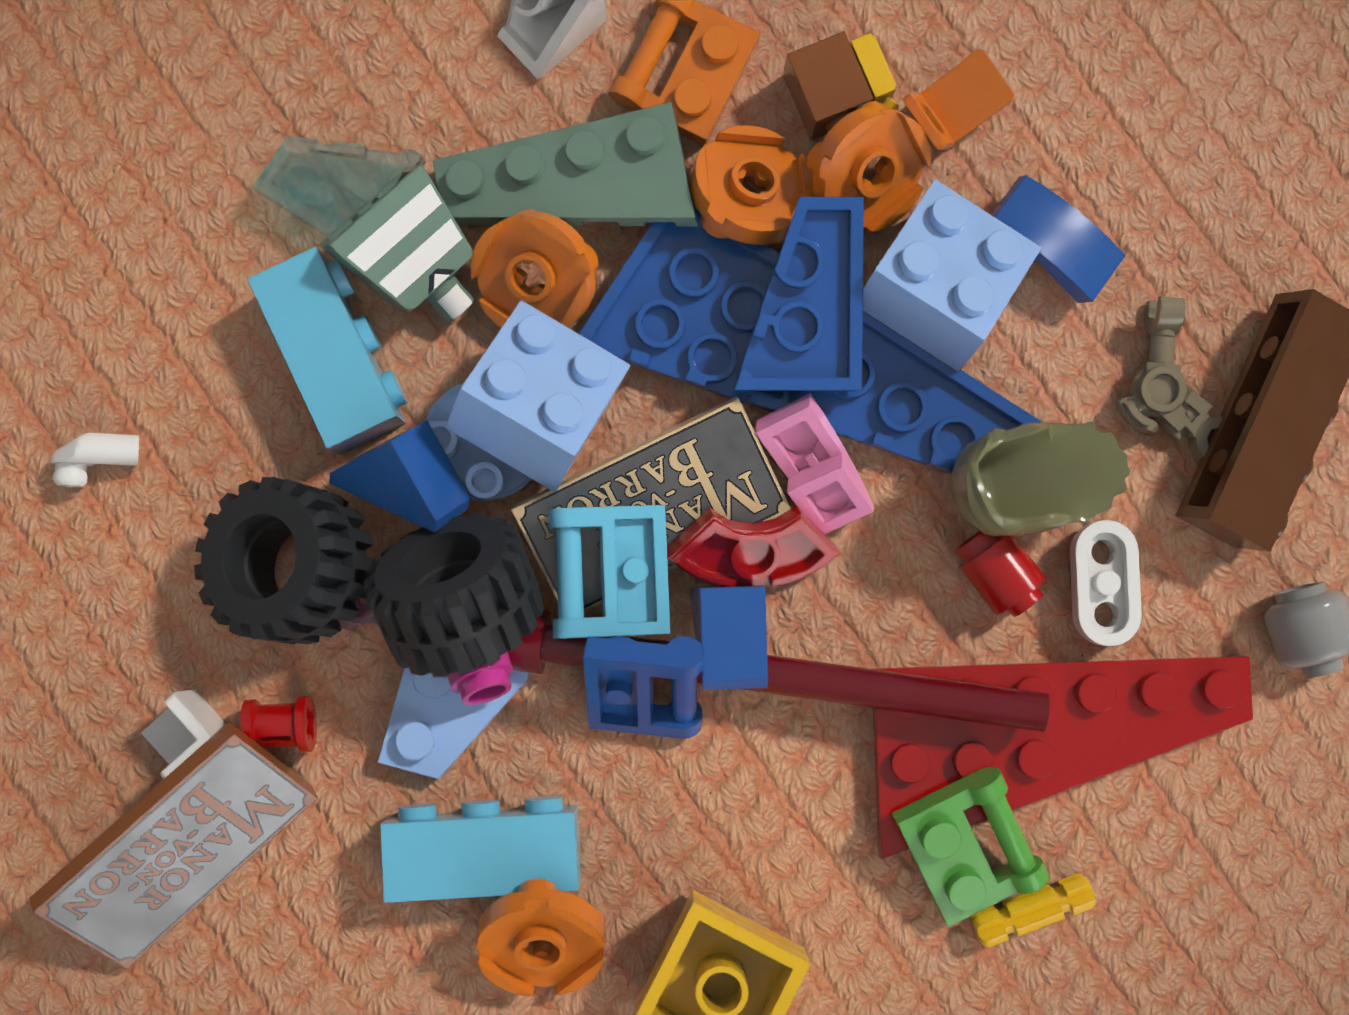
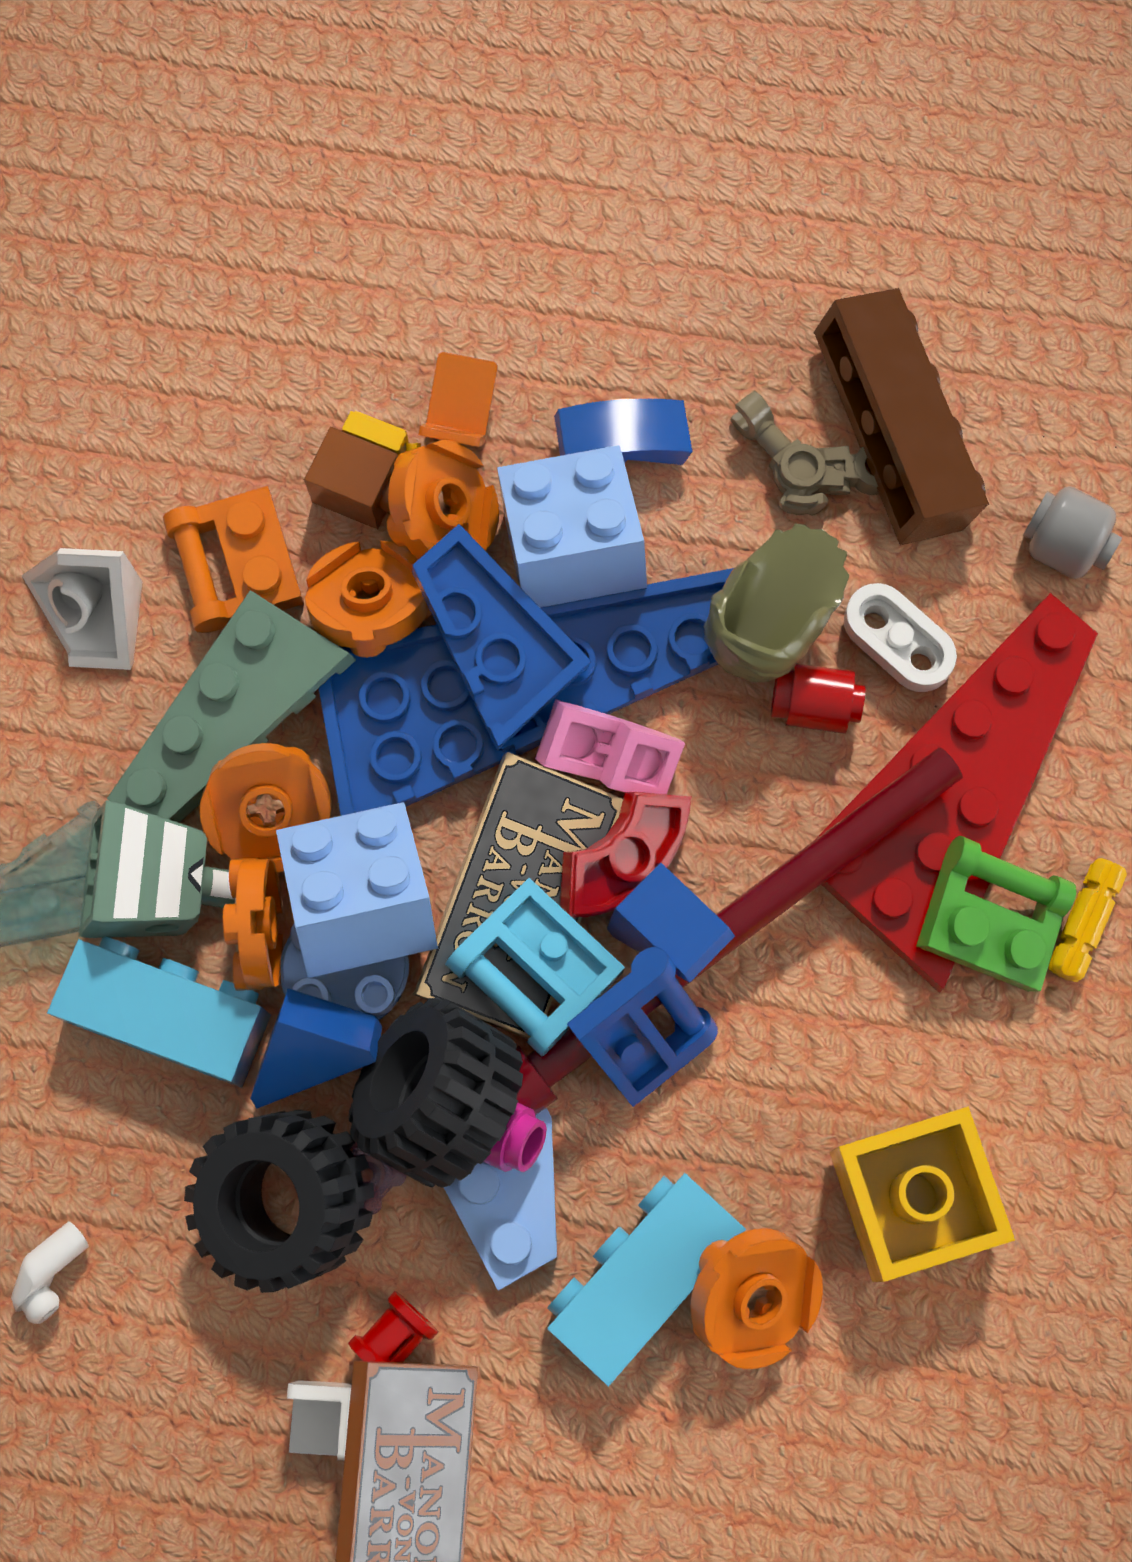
camera: 40 degrees left, 10 degrees down
none -> orange plate [223,858,283,991]

